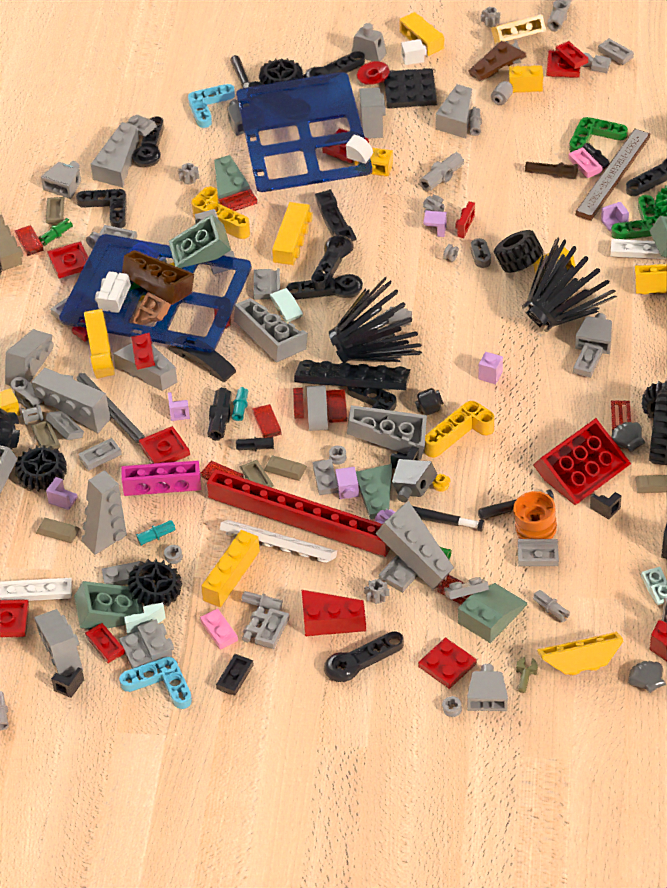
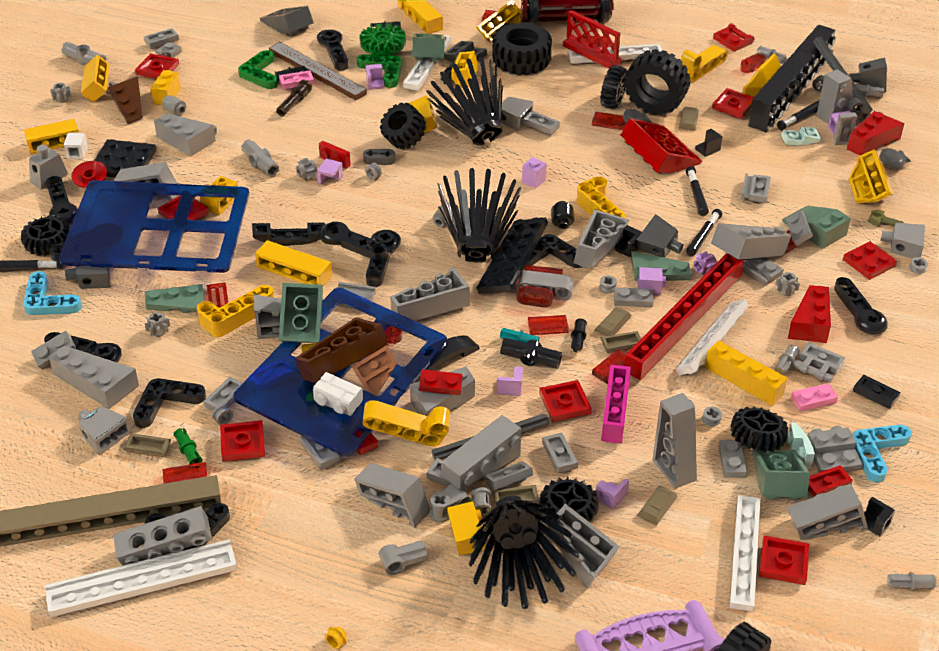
camera: 80 degrees left, 5 degrees down
light aqua slope [270,288,303,323] -> none
white brick [346,135,373,164] -> none
orange wheel [513,491,557,539] -> none
light grey axle [533,590,570,622] -> none
red plate [555,41,589,69] -> none

